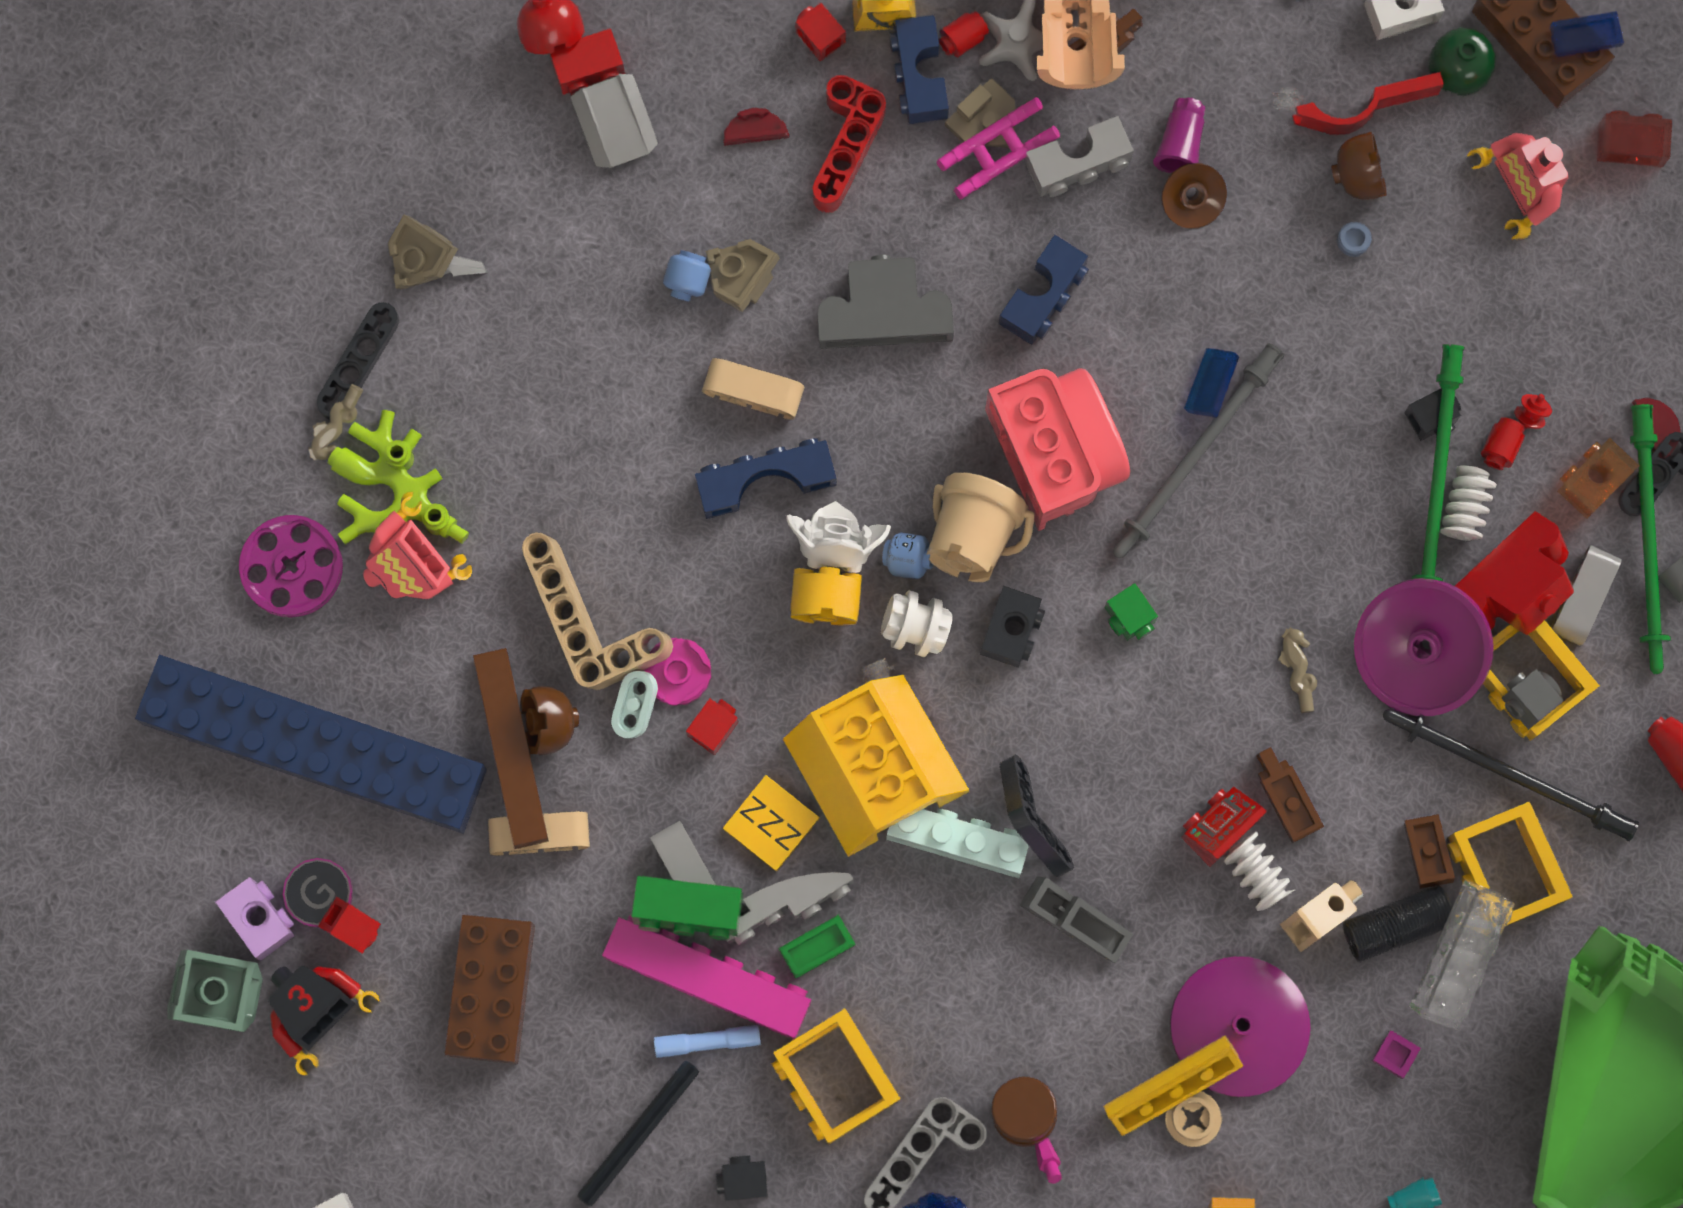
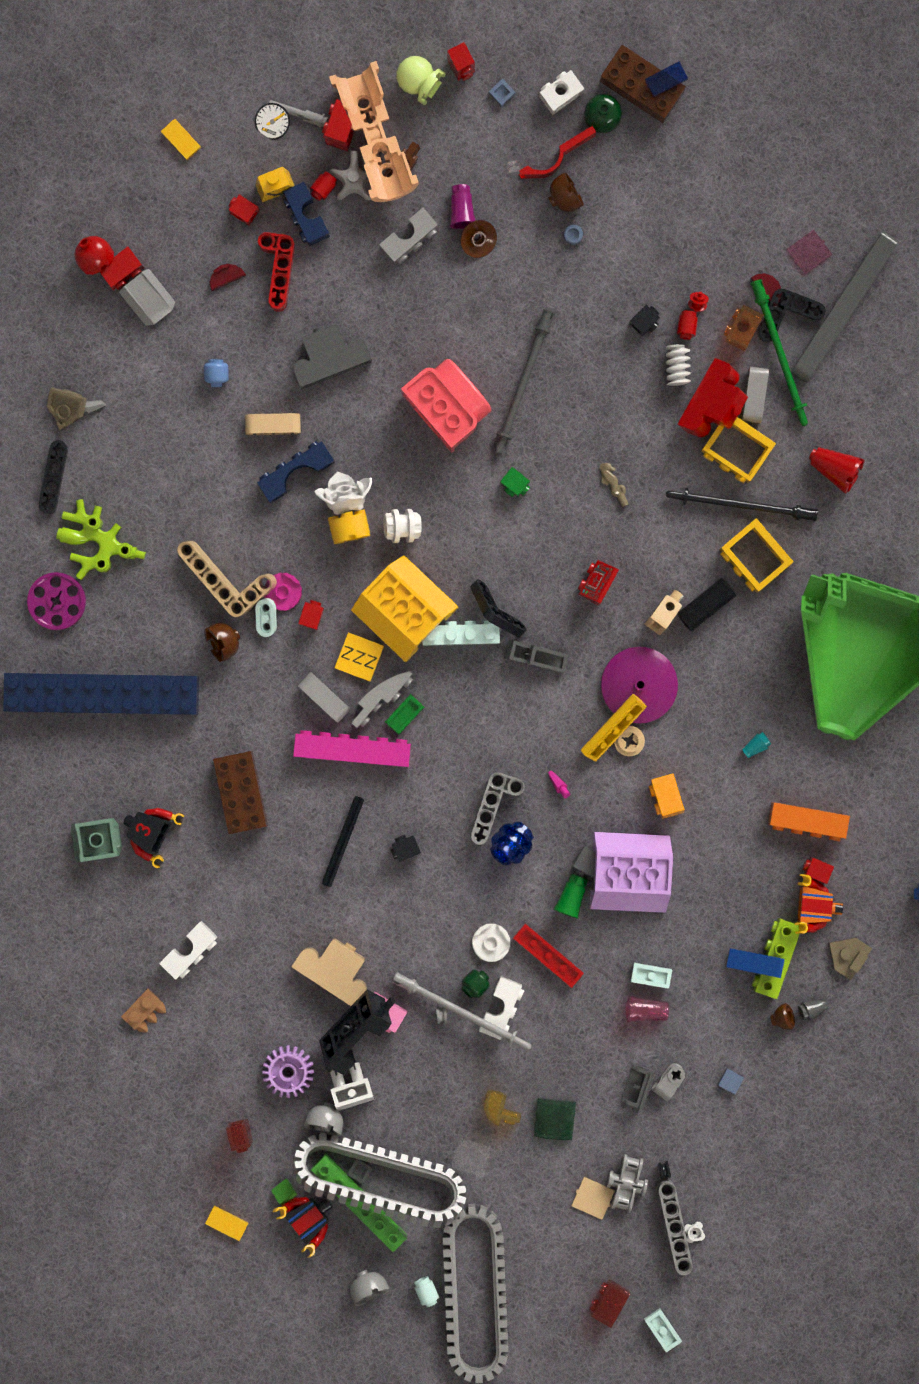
camera: 15 degrees left, 10 degrees up
lavender brick [216,877,294,961] -> none
black tile [283,858,353,928] -> none
dark tan animal [308,384,363,460] -> none
red brick [318,897,381,954] -> none
coral torso [363,492,472,600] -> none
reddish brown tile [473,648,549,849] -> none
tan beam [488,812,590,855] -> none
green brick [632,876,743,940] -> none
light blue piece [654,1024,761,1058] -> none
dark tan plate [706,239,780,312] -> none
yellow window [771,1009,900,1145] -> none
clear plate [861,657,895,682] -> none
medium blue head [882,533,933,579] -> none
tan piece [927,473,1035,582] -> none
dark pink piece [936,97,1060,200] -> none
dark tan plate [945,78,1015,148] -> none
black brick [980,585,1046,668] -> none
reddish brown head [992,1077,1057,1147] -> none
dark blue arch [998,235,1089,345] -> none
clear blue tile [1184,348,1239,418] -> none
white piece [1224,832,1296,911] -> none
reddish brown hinge [1256,747,1324,843] -> none
magenta dish [1354,578,1493,716] -> none
magenta plate [1372,1030,1421,1079] -> none
reddish brown plate [1404,814,1455,889] -> none
clear brick [1409,880,1515,1031] -> none
green bar [1412,344,1465,581] -> none
coral torso [1467,133,1568,239] -> none
dark grey brick [1501,669,1564,730] -> none
clear red brick [1597,110,1673,167] -> none

